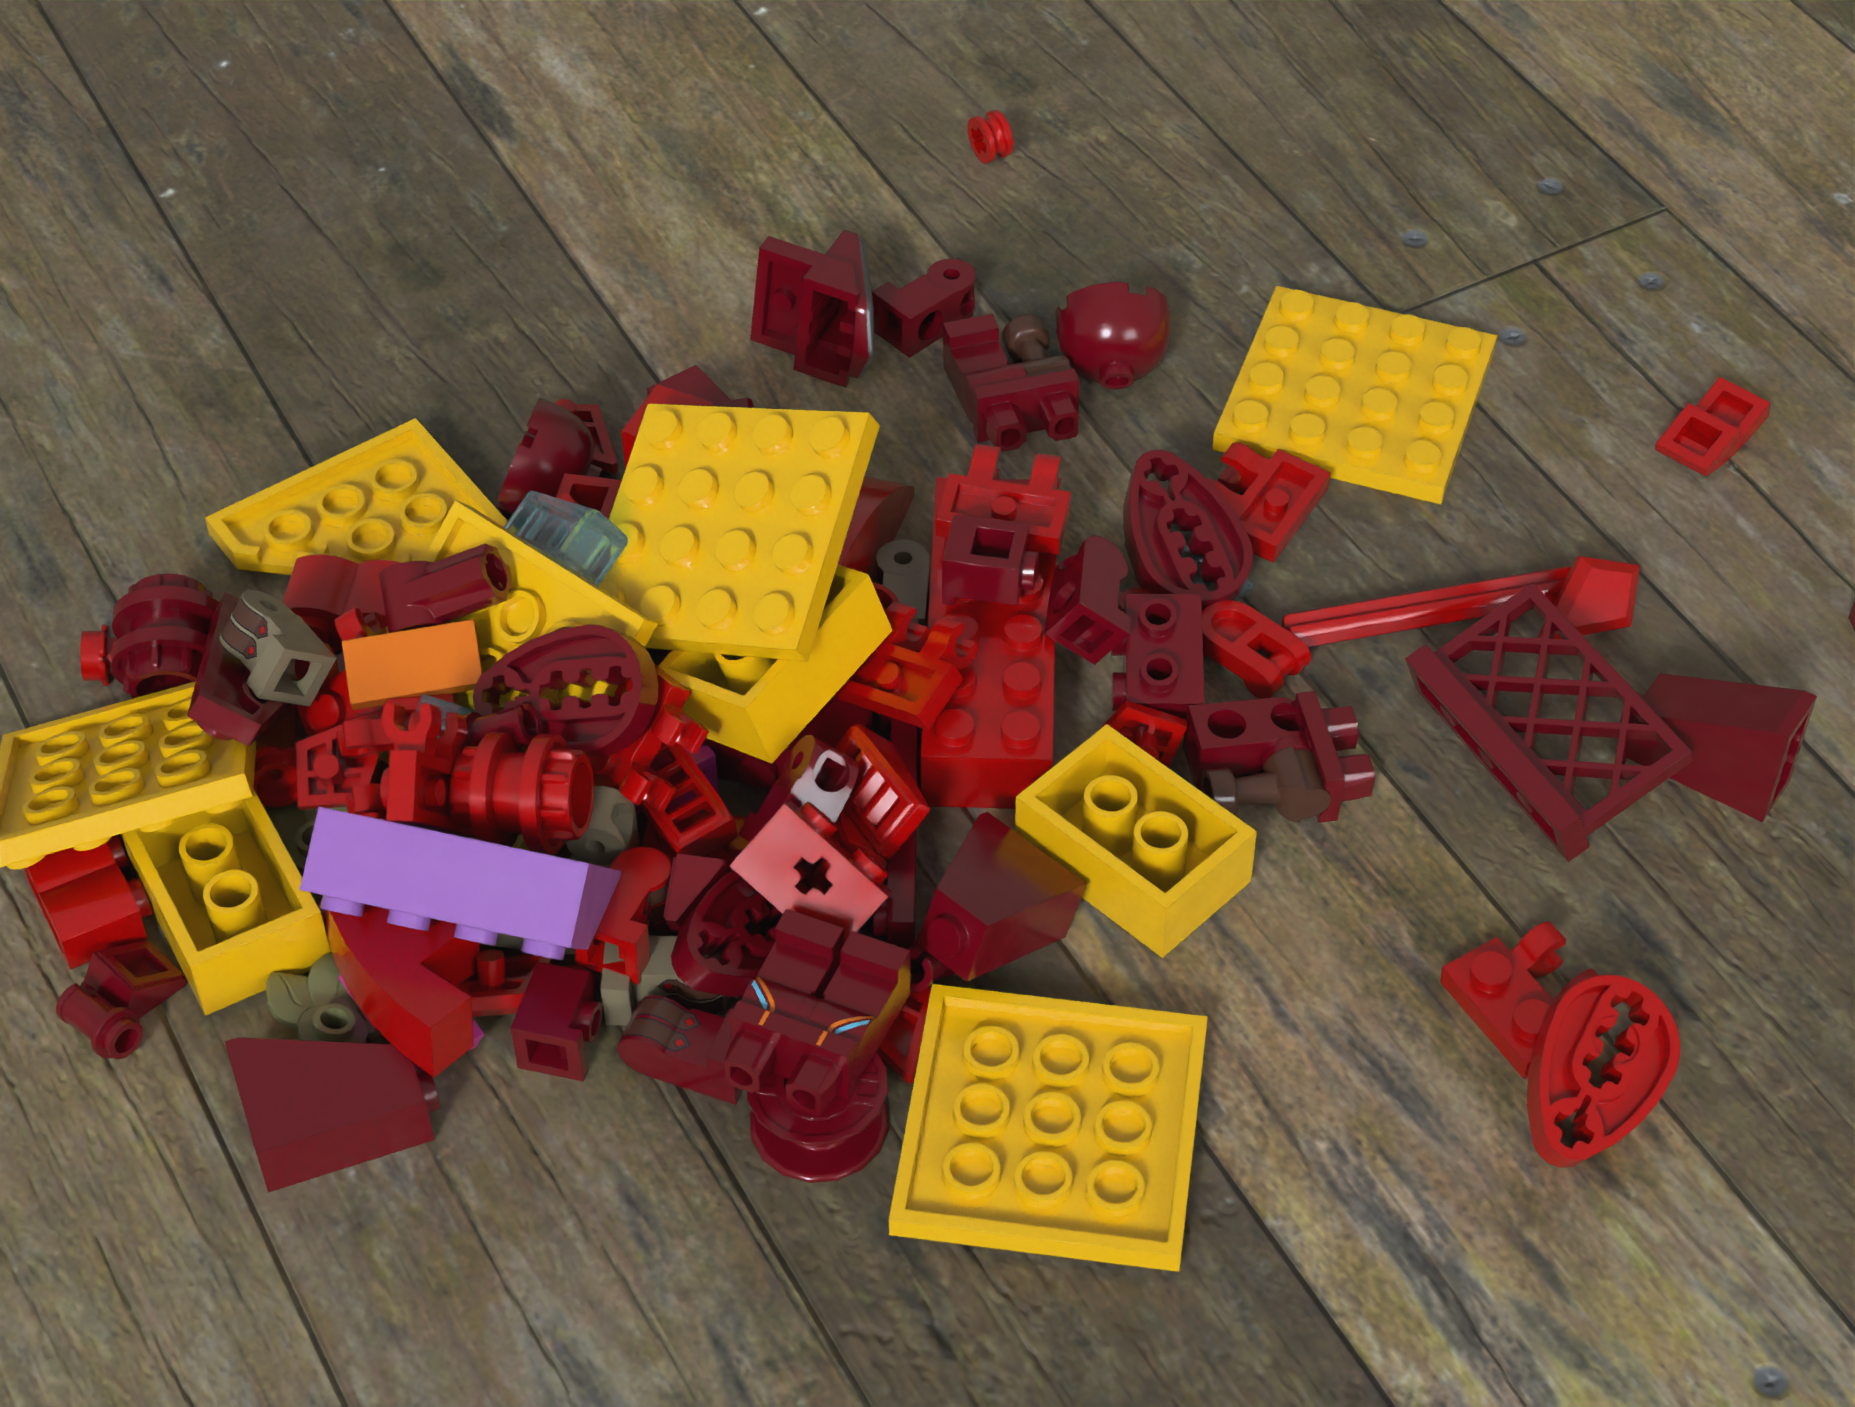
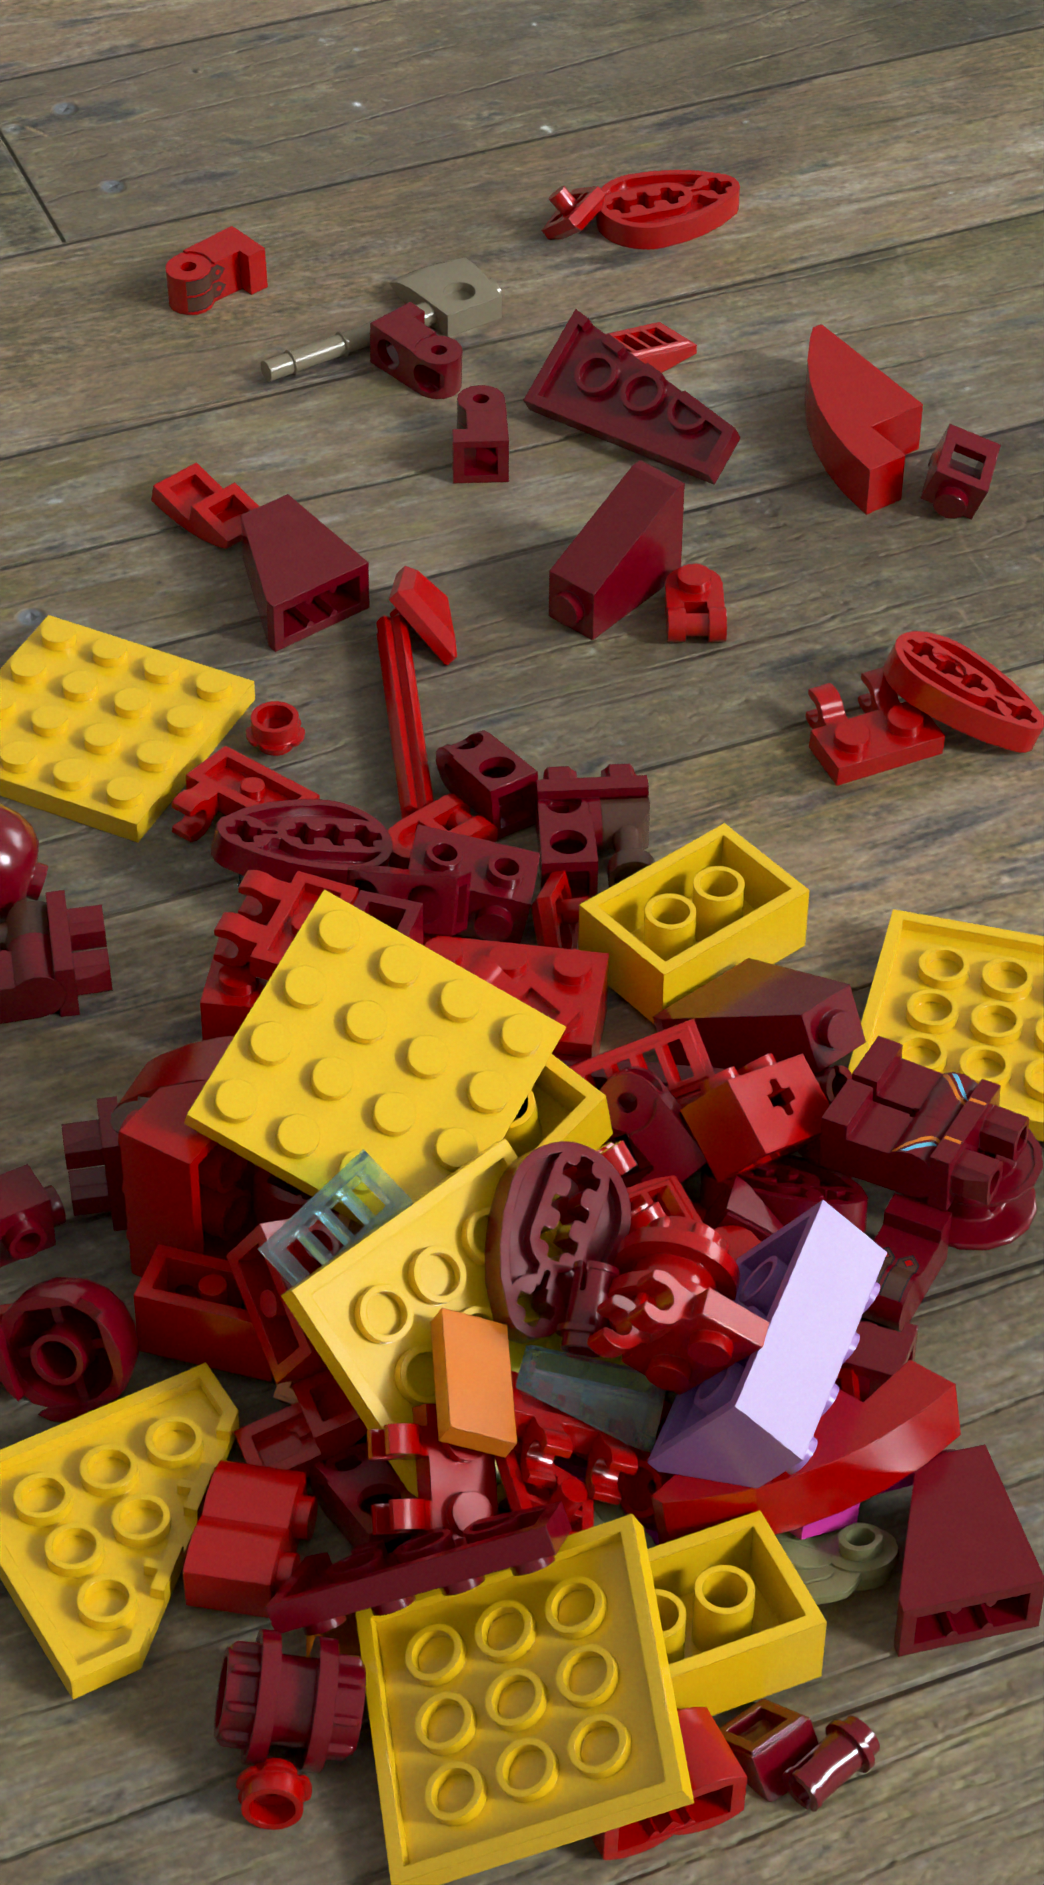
camera: 85 degrees left, 5 degrees down
dark tan leg [219,590,336,707] -> none
dark red piece [379,544,513,633] -> none
dark red fence [1405,583,1694,862] -> none
none -> dark red slope [241,494,370,652]
none -> red plate [246,701,305,756]
none -> dark red leg [436,730,538,840]
none -> red plate [664,564,727,642]

